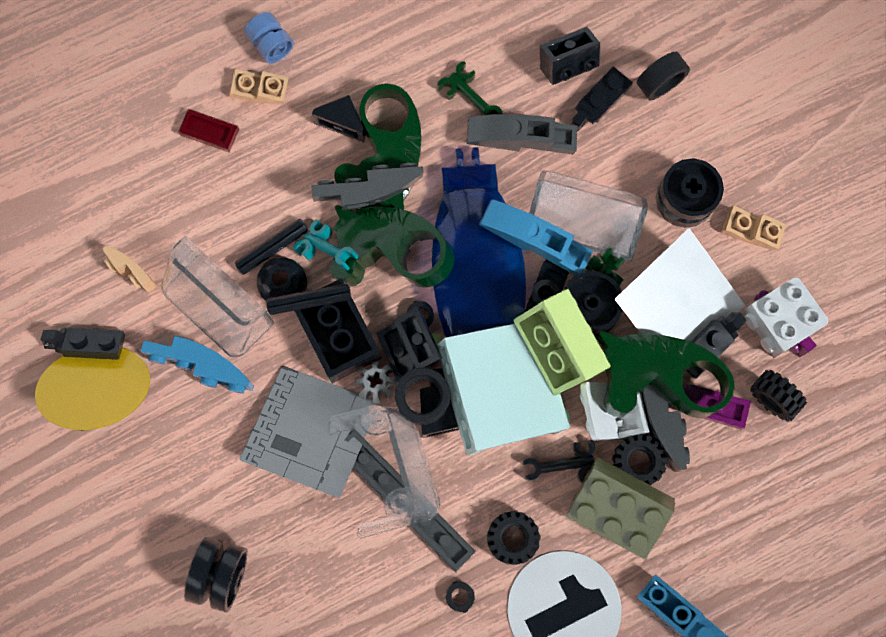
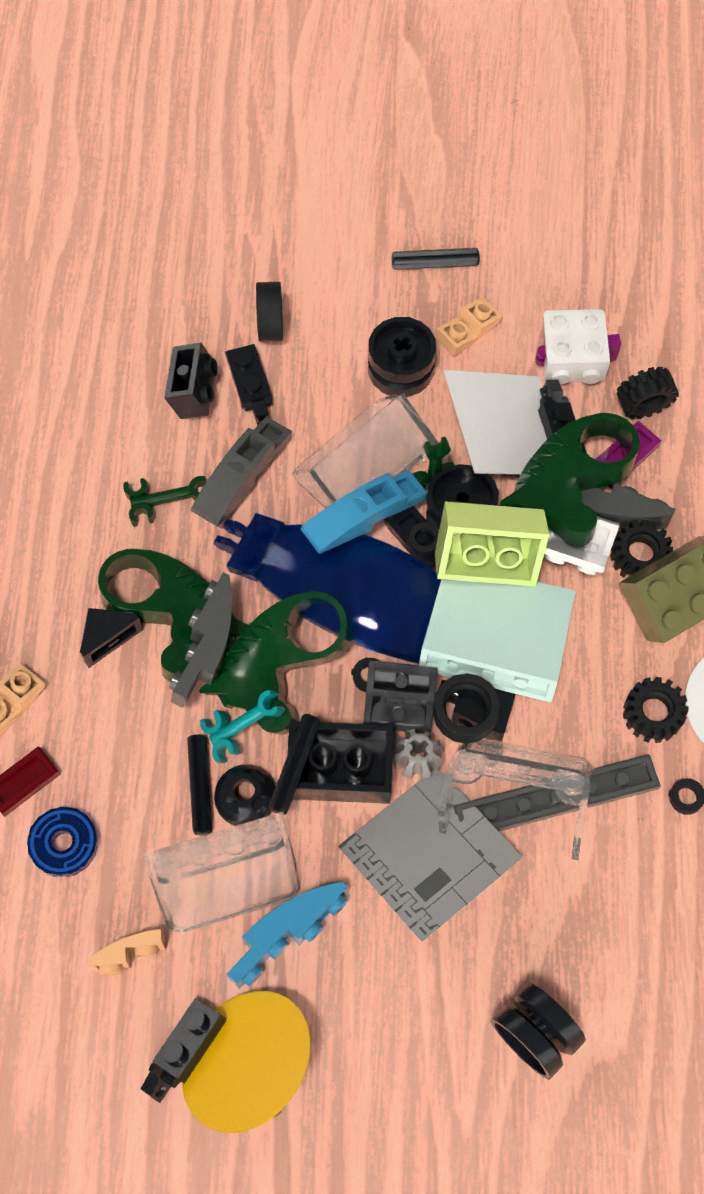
camera: 60 degrees left, 10 degrees down
black bar [523,440,595,483] -> none
none -> clear blue tile [27,807,98,877]
none -> black axle [391,248,480,269]

